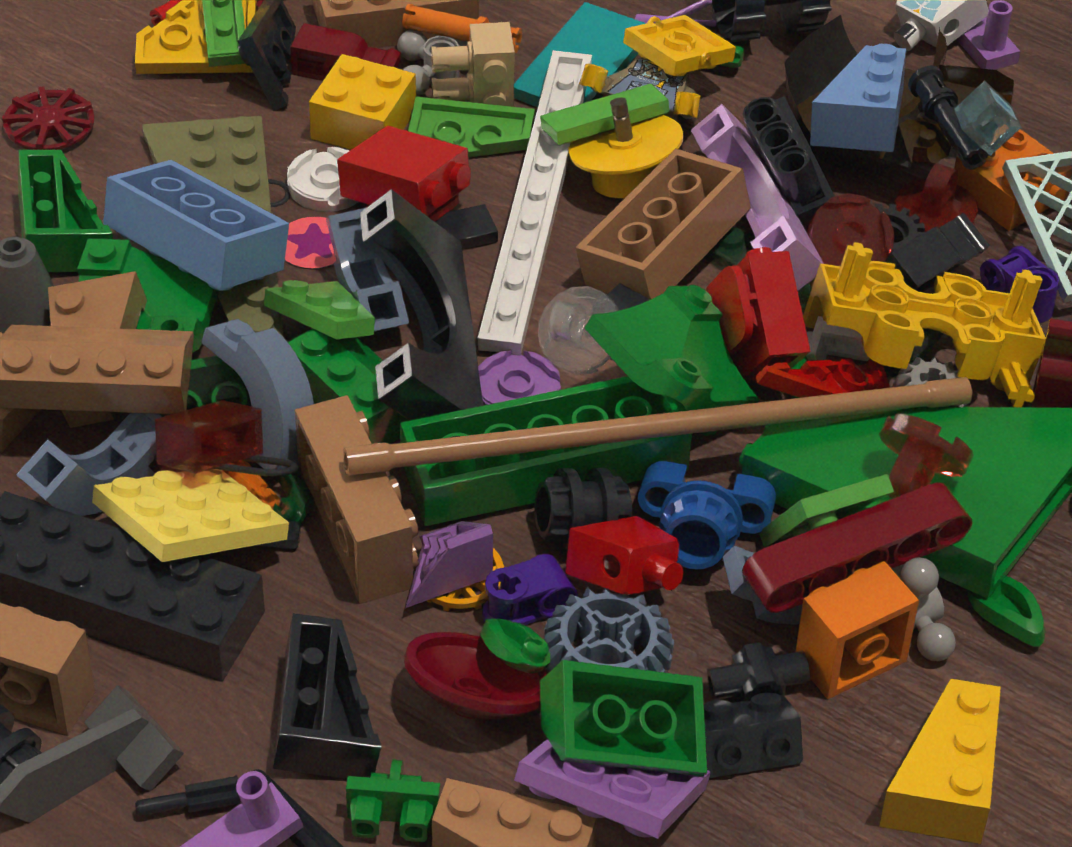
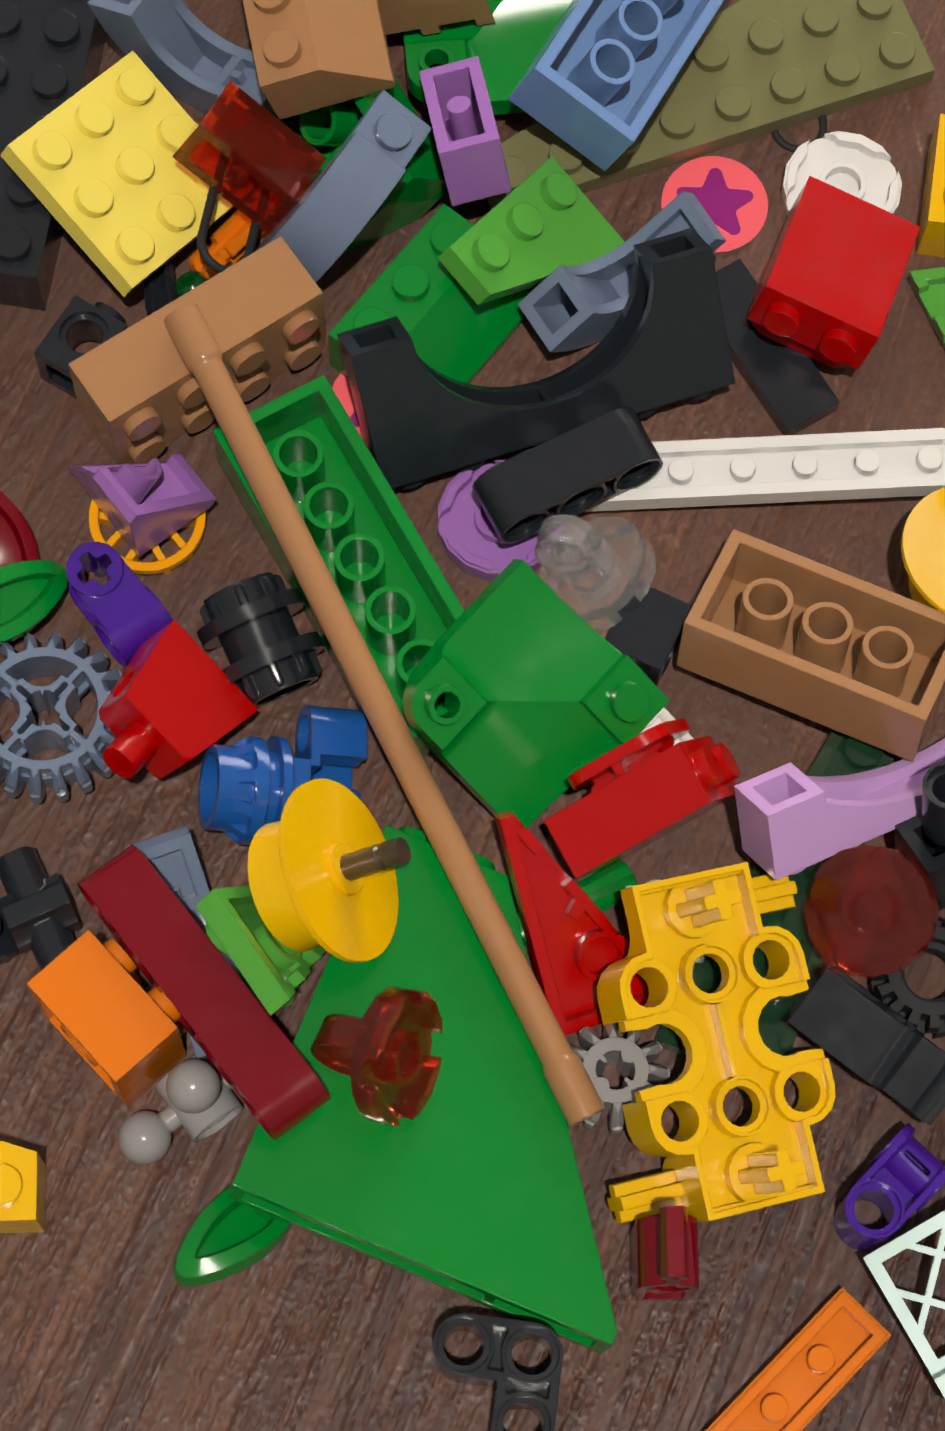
camera: 75 degrees right, 25 degrees up
none -> black brick [34,295,128,399]
none -> yellow piece [247,778,411,963]
none -> medium lavender brick [419,56,511,206]
none -> black beam [472,407,663,544]

